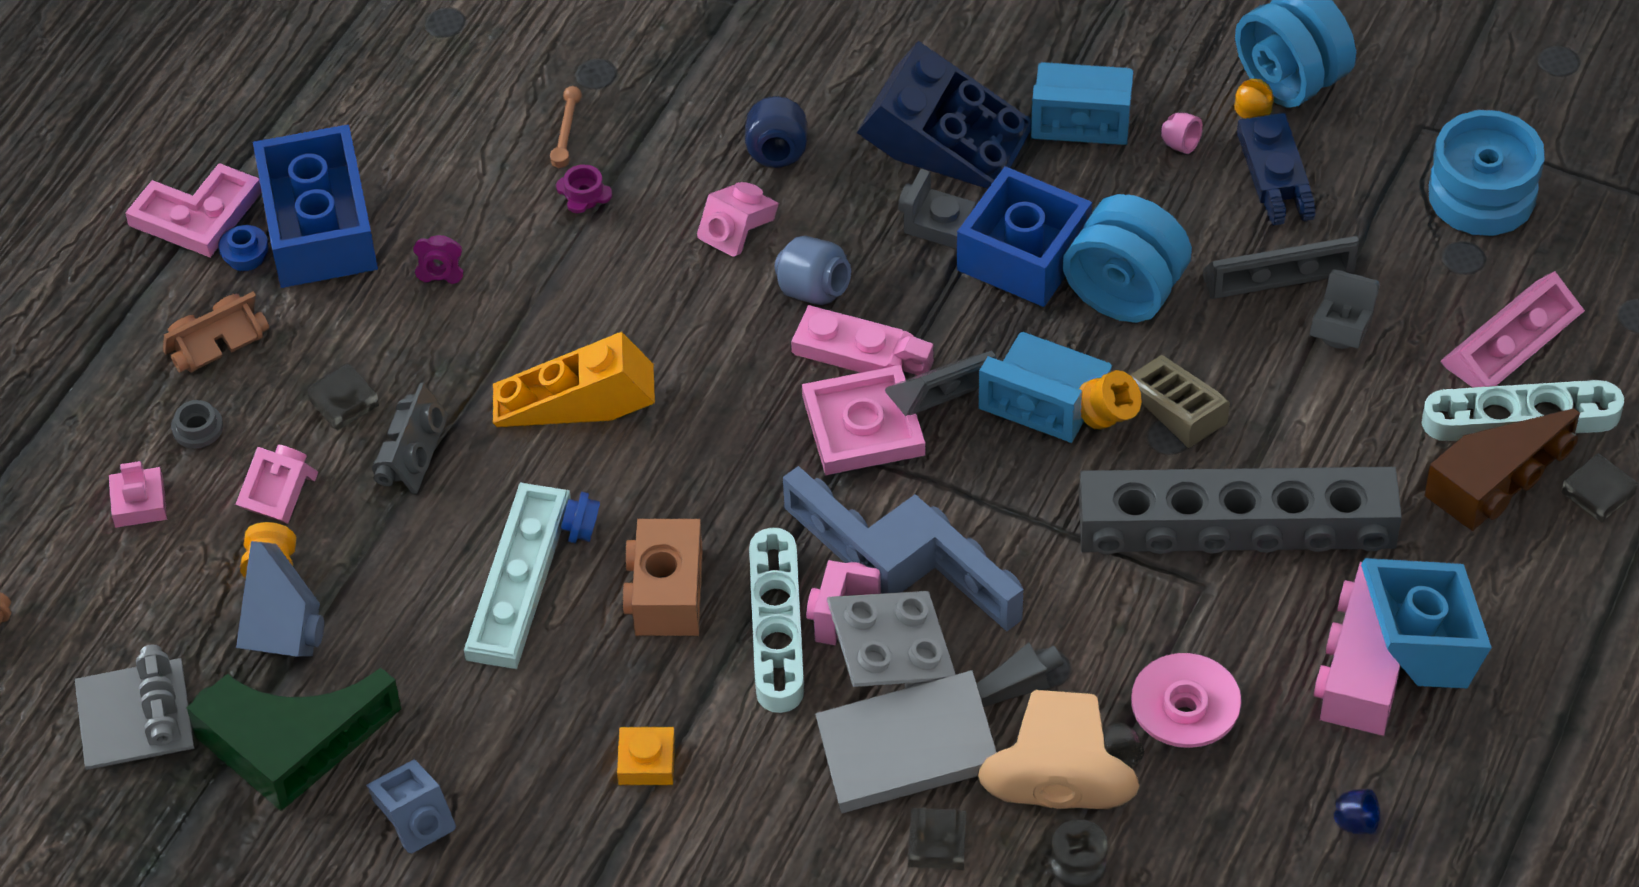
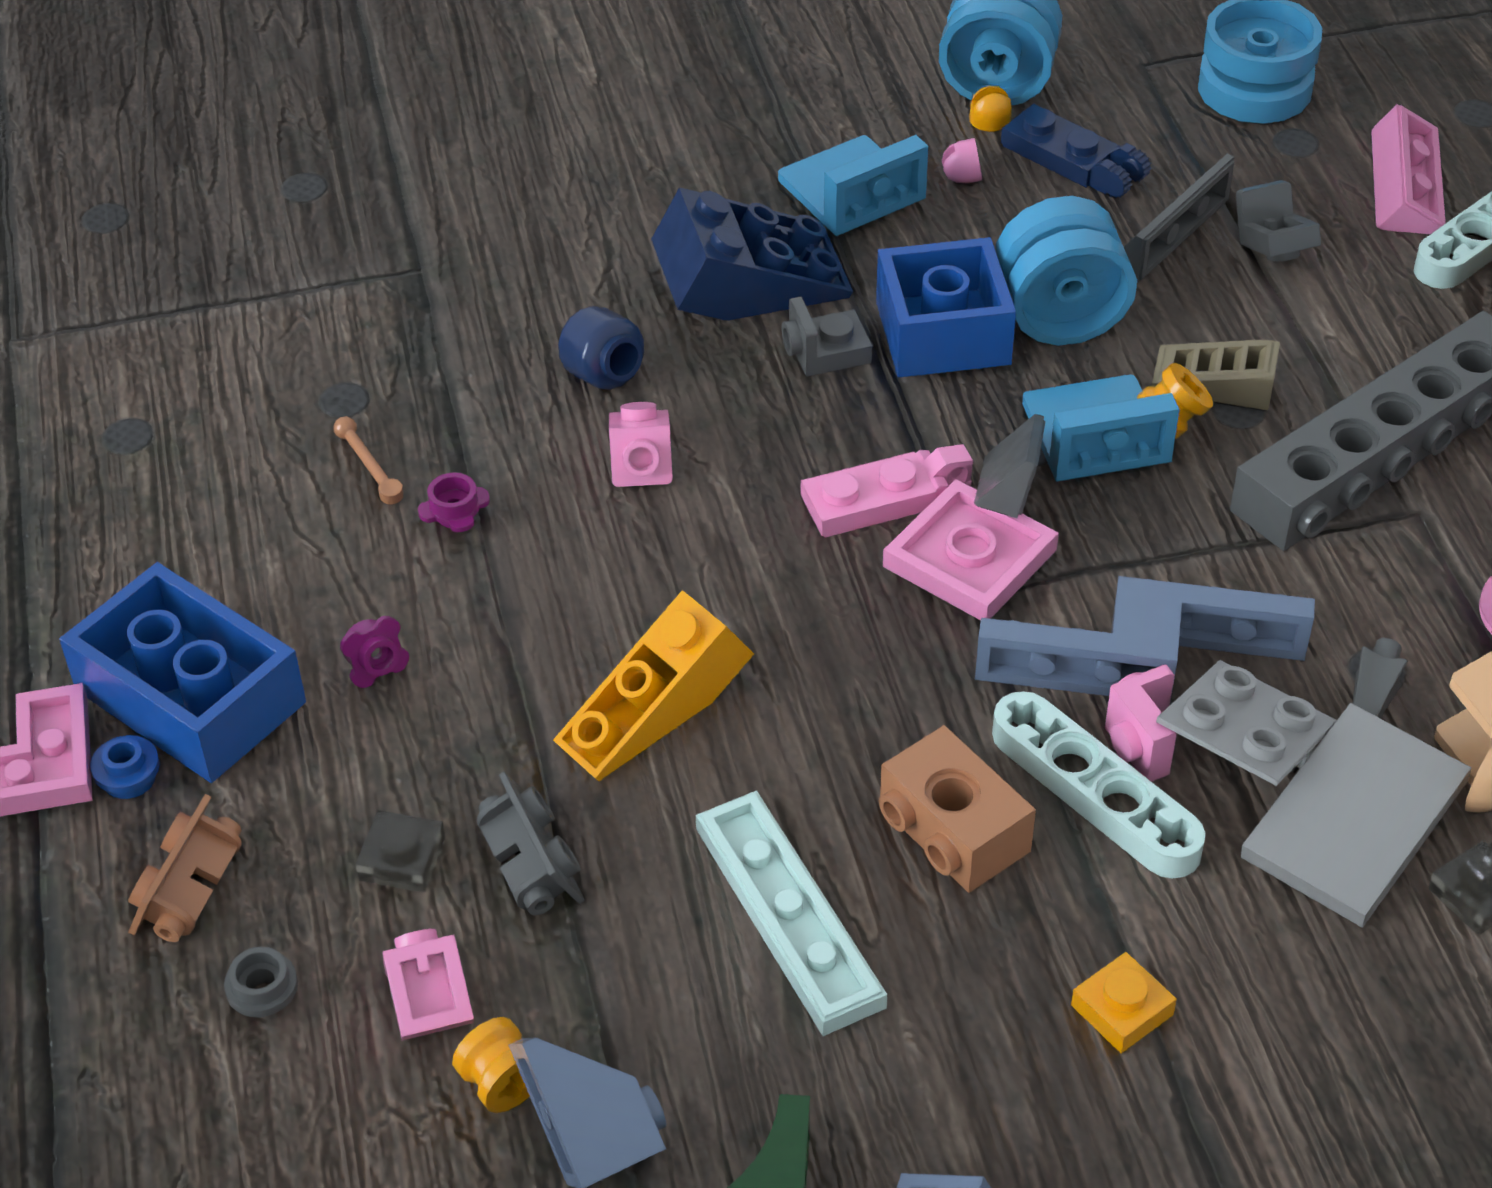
camera: 40 degrees left, 5 degrees down
bright pink tile [109,461,167,528] -> none
blue plate [560,491,600,544] -> none
sand blue head [775,236,851,305] -> none

